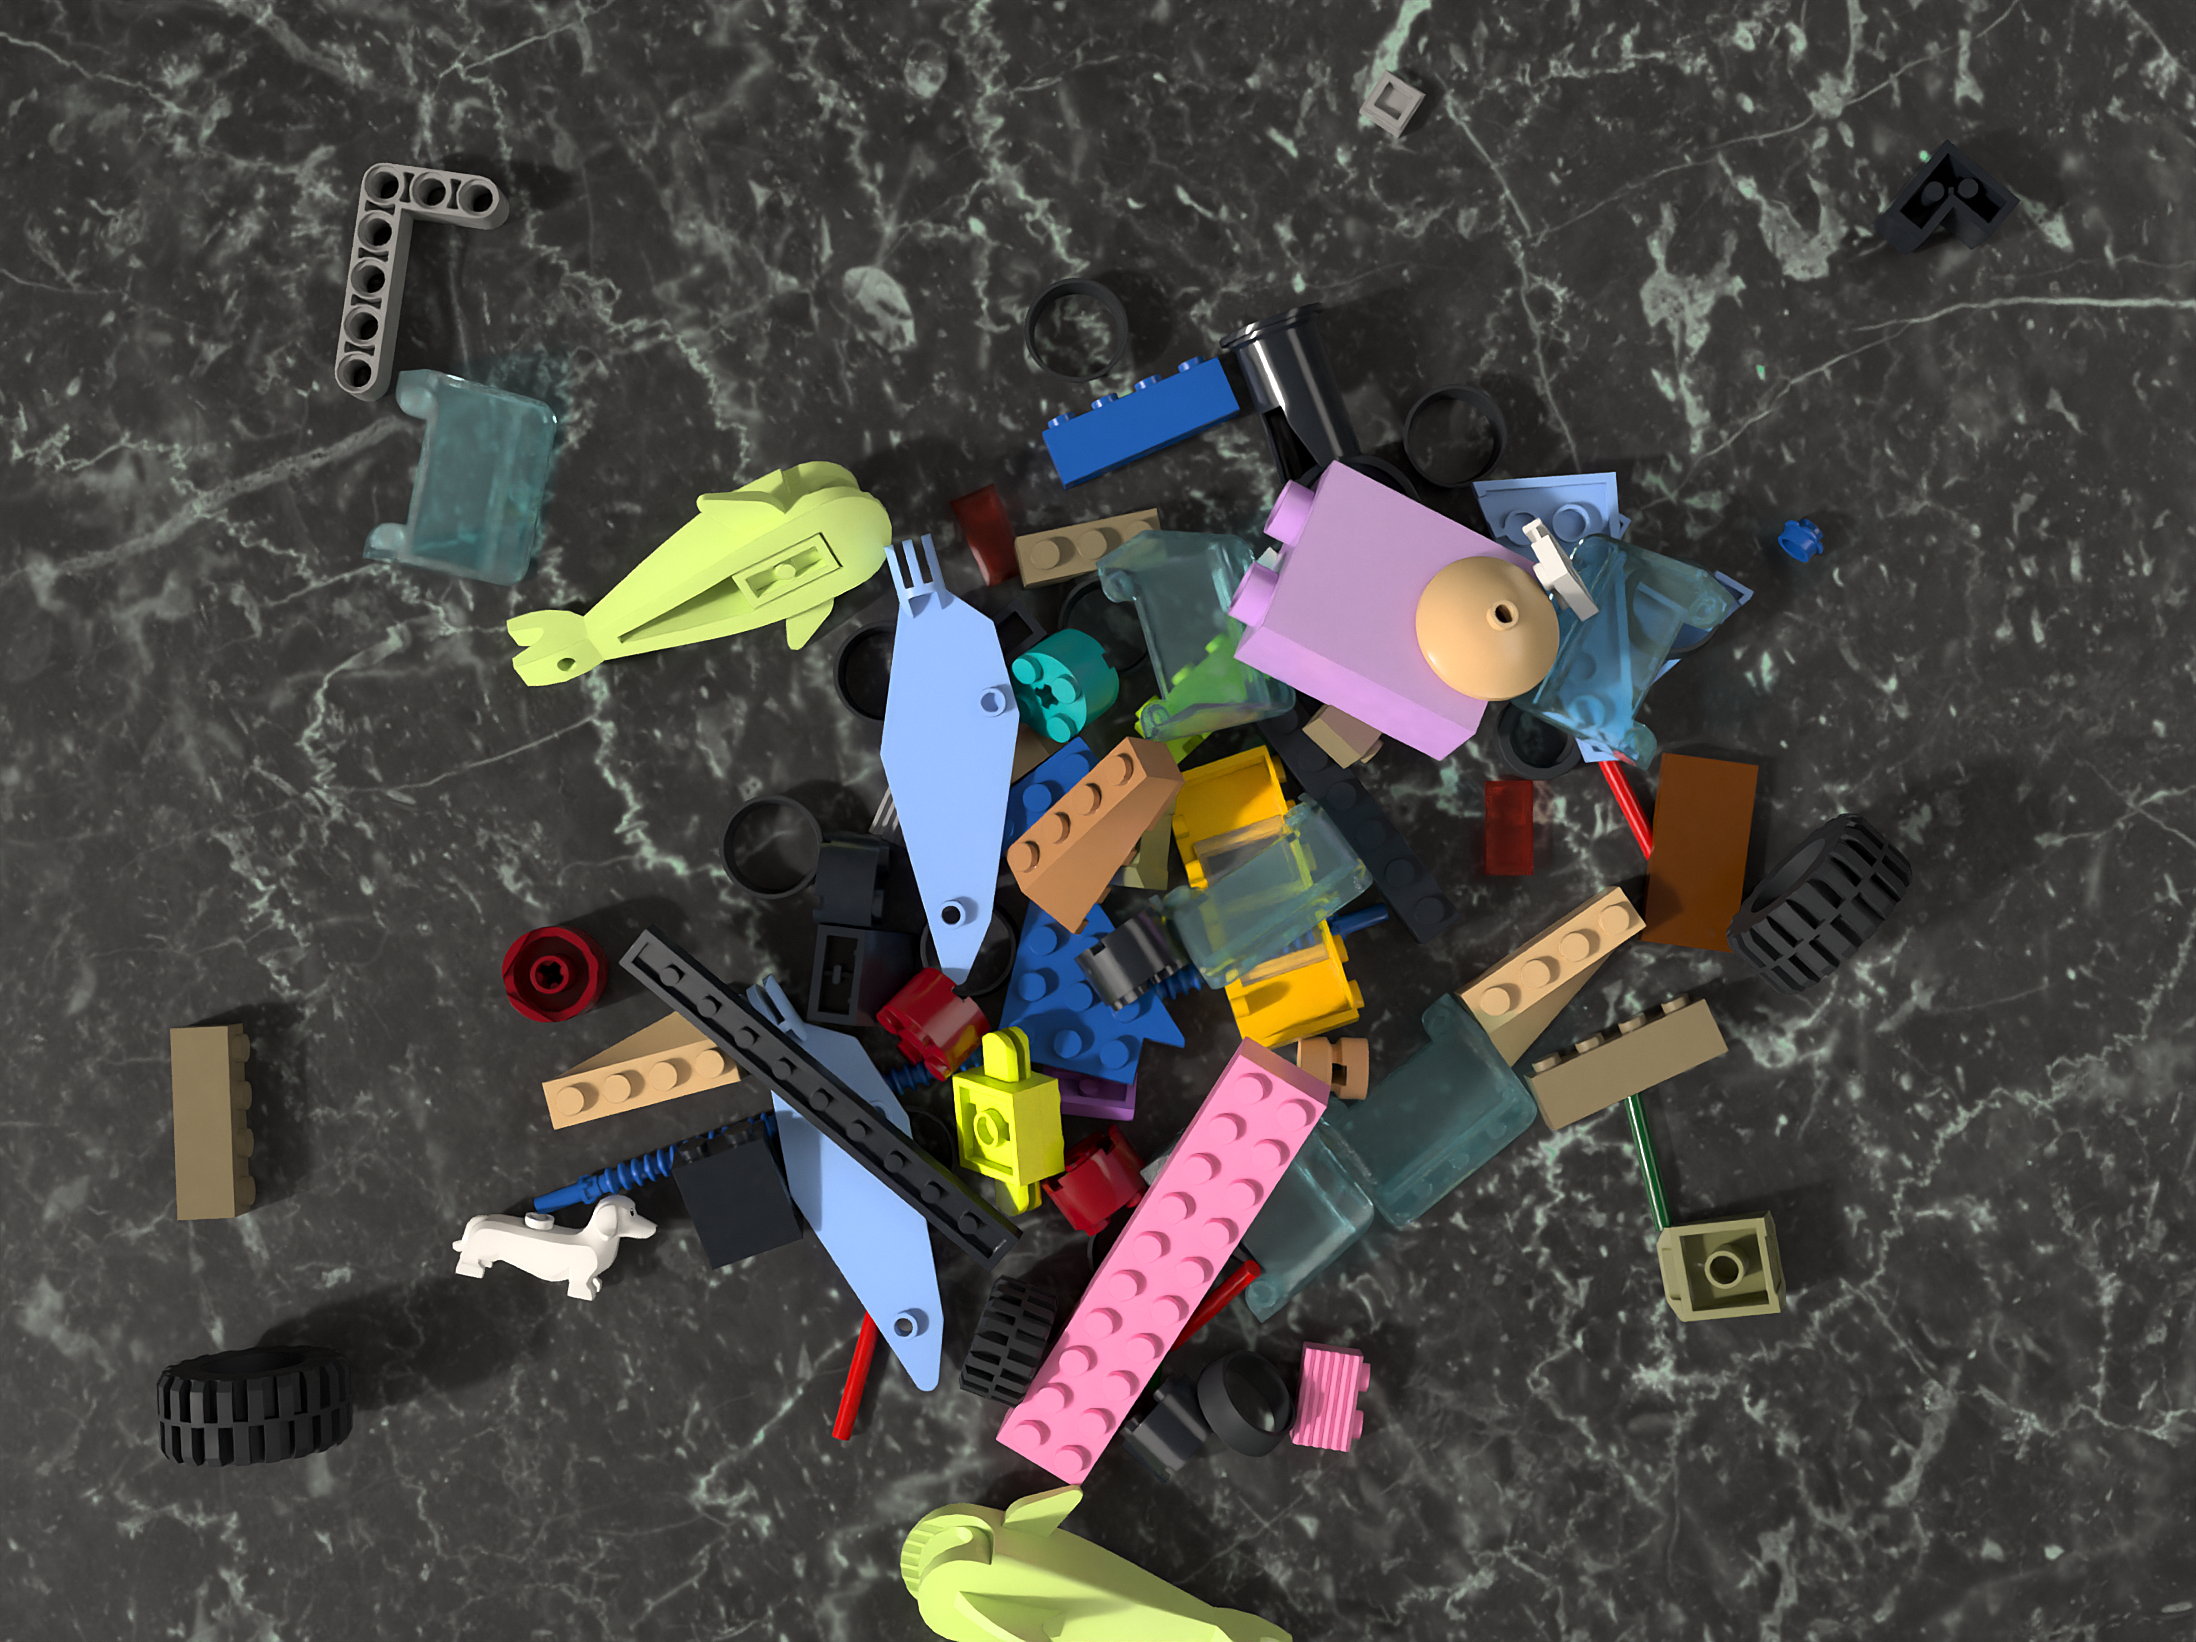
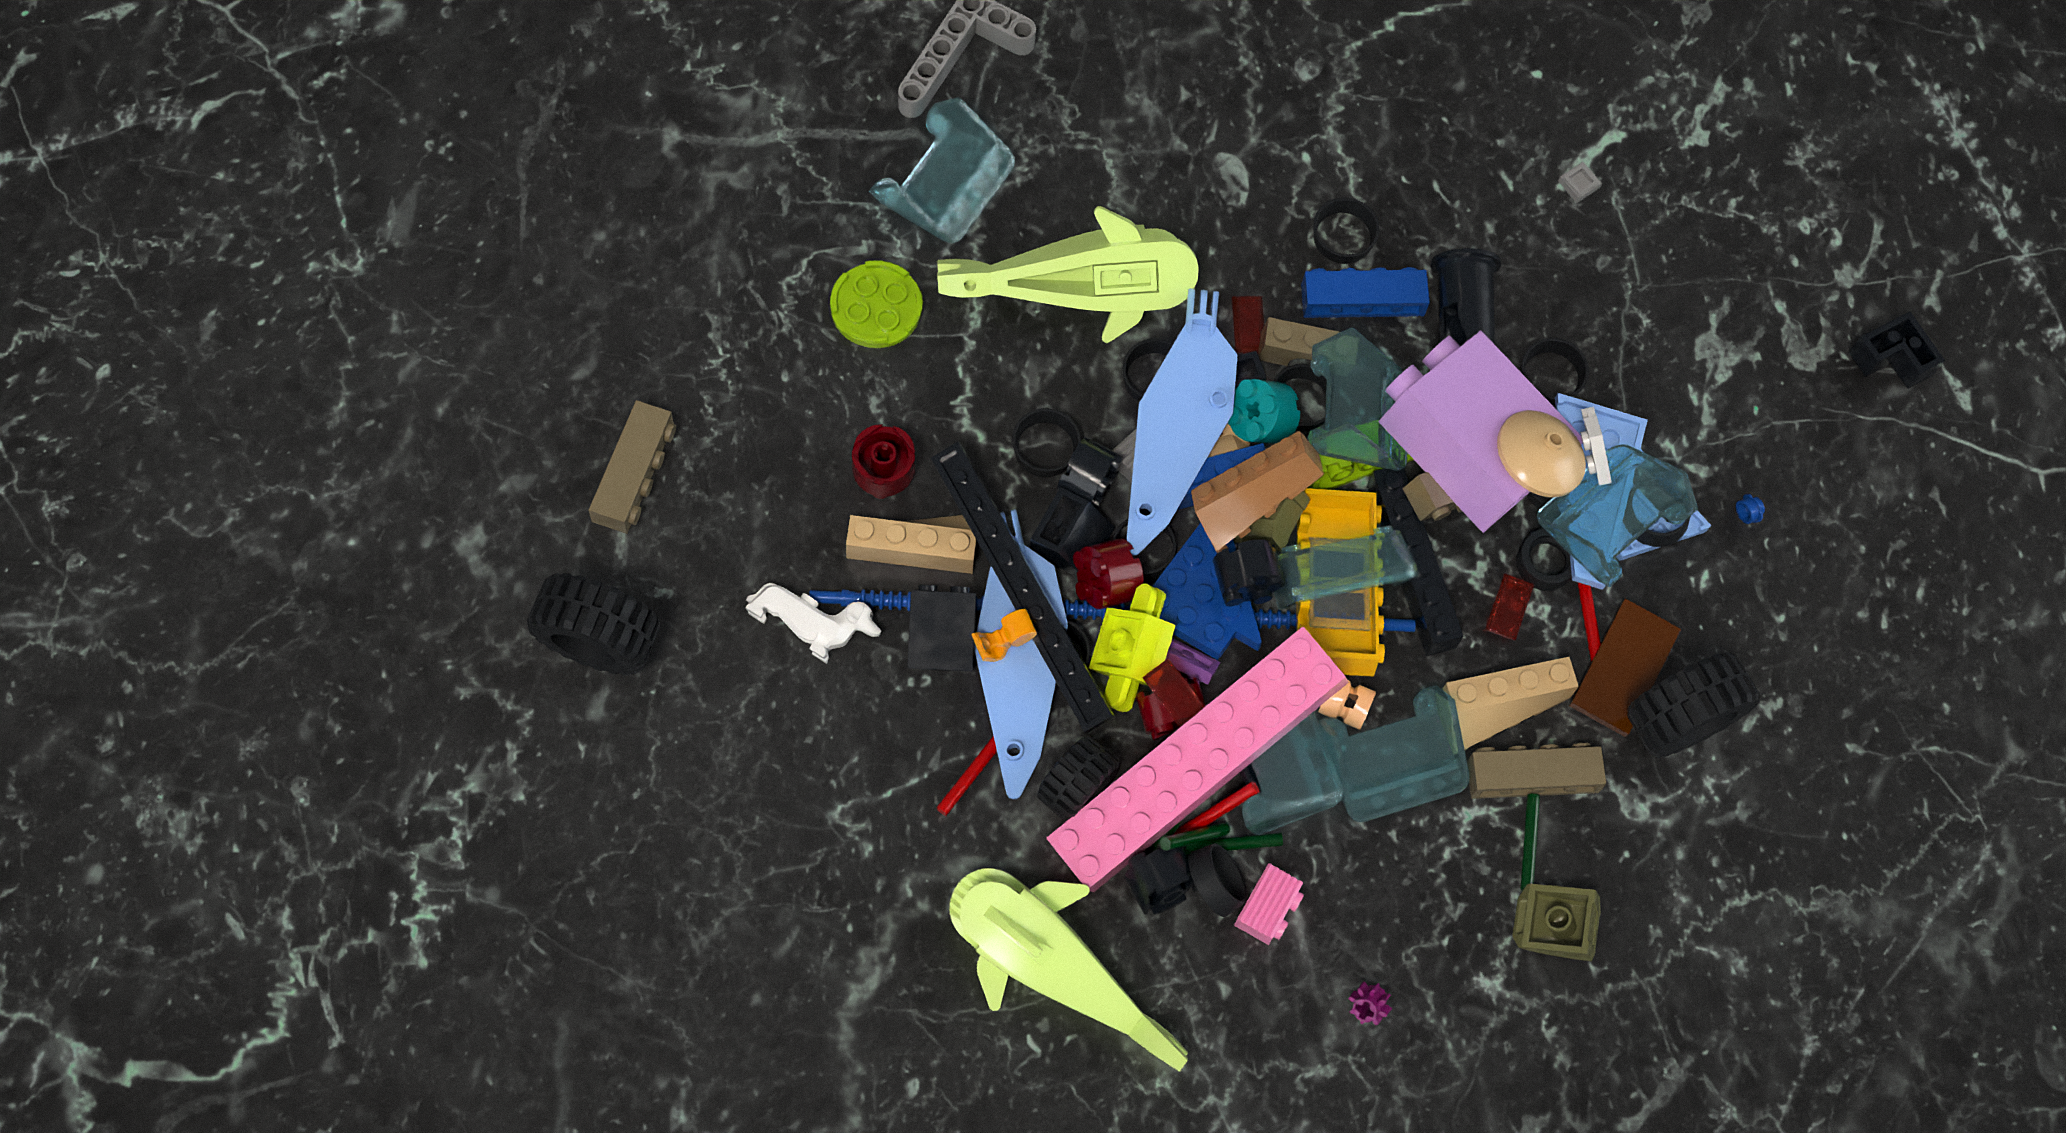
camera: 15 degrees right, 20 degrees down
none -> lime tile [830,260,923,348]
none -> light orange leg [971,609,1037,662]
none -> clear red tile [1142,658,1205,728]
none -> dark green bar [1160,822,1230,851]
none -> dark green bar [1184,833,1283,855]
none -> magenta gear [1348,982,1392,1025]

